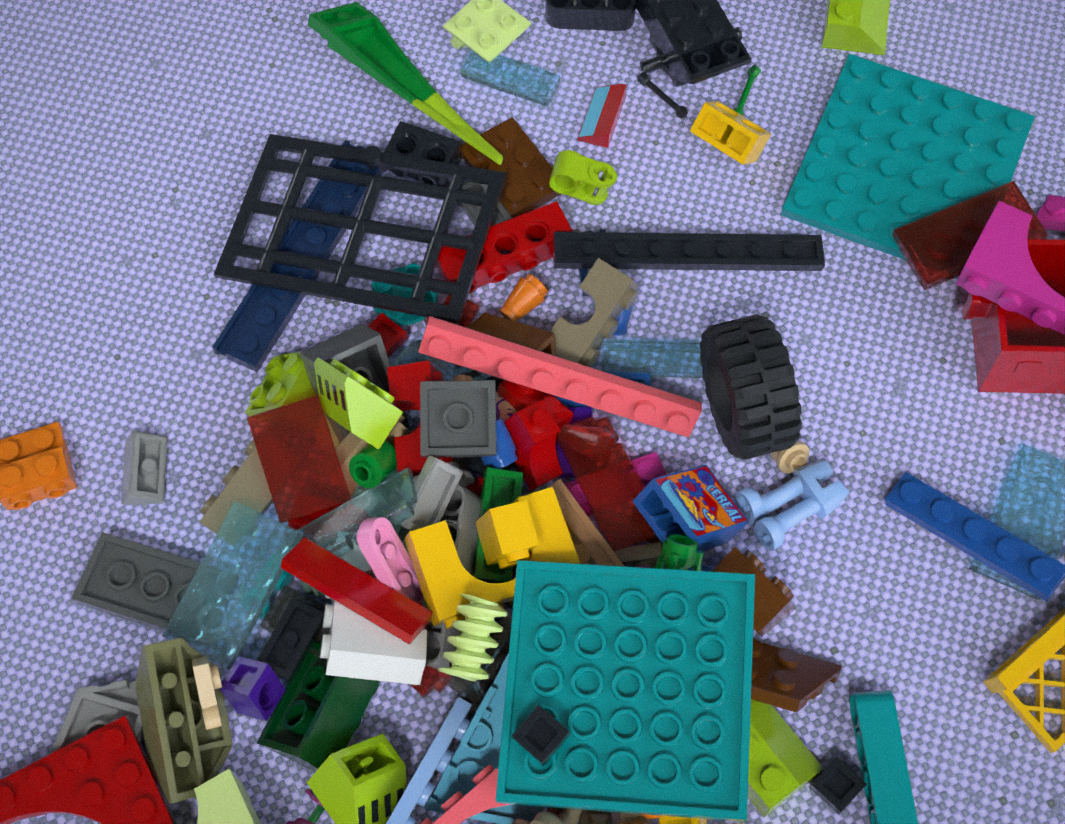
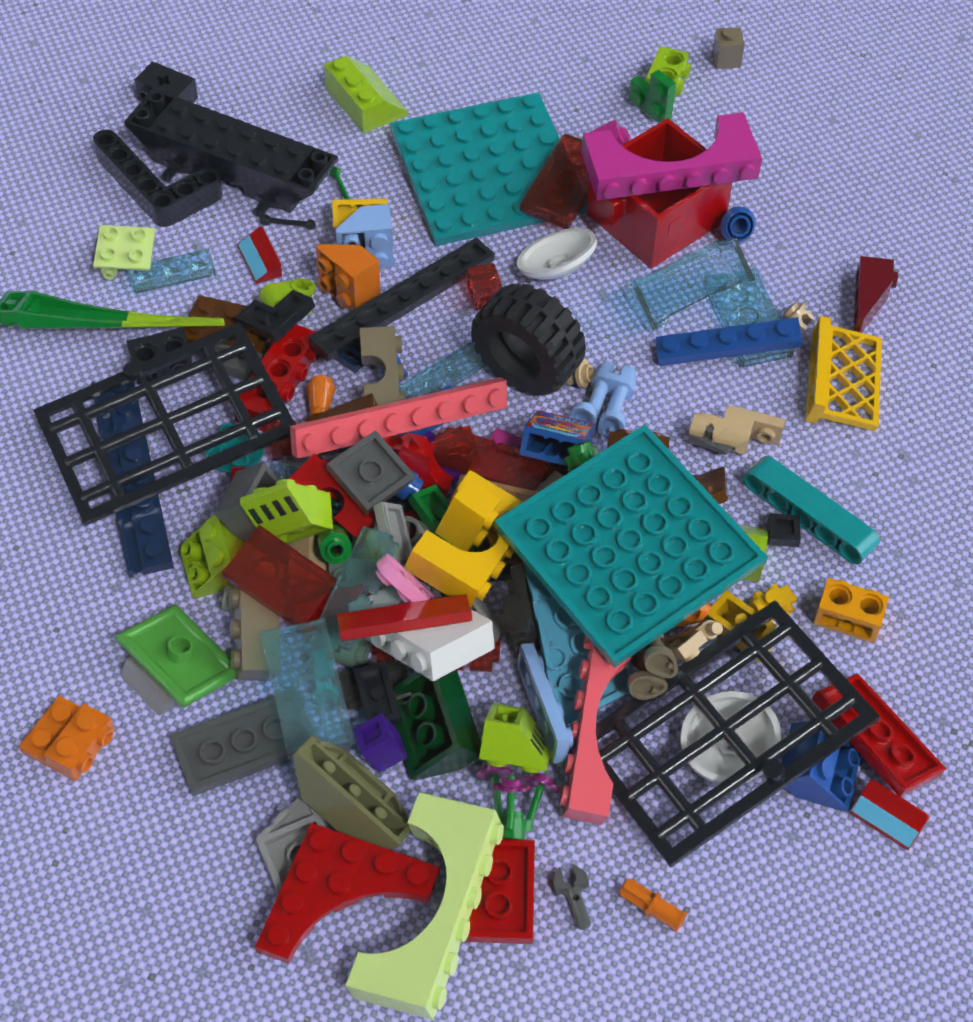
camera: 45 degrees left, 10 degrees down
tan plate [192,655,222,730] -> none
yellowish green piece [438,593,508,682] -> none
black plate [511,705,571,766] -> none
none -> bright green piece [114,604,236,709]
none -> black plate [235,290,315,343]
none -> orange slope [316,244,381,311]
none -> light blue slope [336,204,394,268]
none -> clear red brick [467,263,502,311]
none -> white dish [517,228,597,279]
none -> clear light blue windscreen [620,238,755,332]
none -> tan plate [687,405,786,455]

